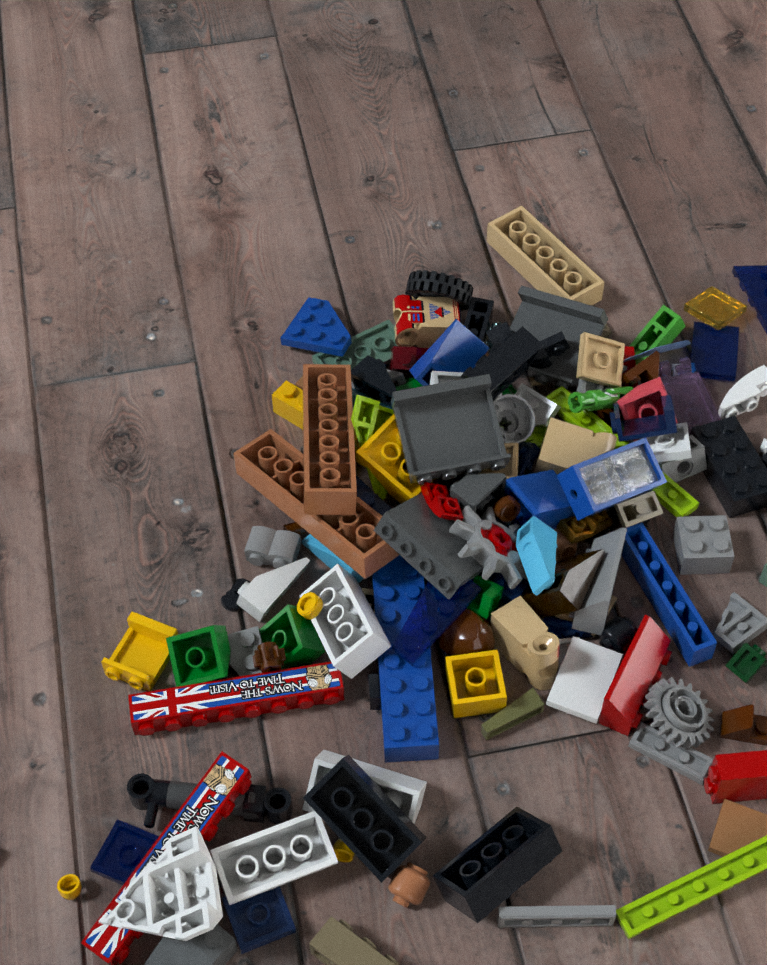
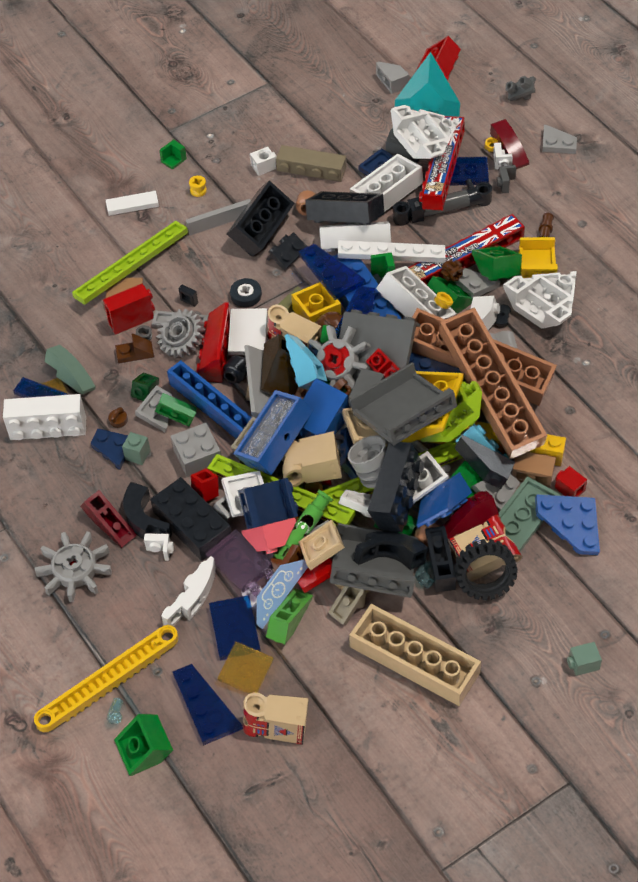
camera: 160 degrees right, 0 degrees up
none -> dark grey bush [136,325,152,340]
none -> green panel [155,393,197,427]
none -> black tile [178,284,198,307]
none -> red brick [191,468,219,502]
none -> black bush [230,278,262,307]
none -> tan piece [243,692,308,745]
none -> black bracket [266,232,308,270]
none -> clear blue wing [299,244,366,300]
none -> white plate [338,240,445,263]
none -> green panel [370,252,395,279]
none -> dark red slope [490,119,529,170]
none -> white bracket [493,143,513,169]
none -> dark grey bracket [496,165,516,194]
none -> white wedge [503,271,577,329]
none -> reddish brown pin [539,212,554,237]
none -> red brick [555,466,587,497]
none -> sand green brick [567,642,602,676]

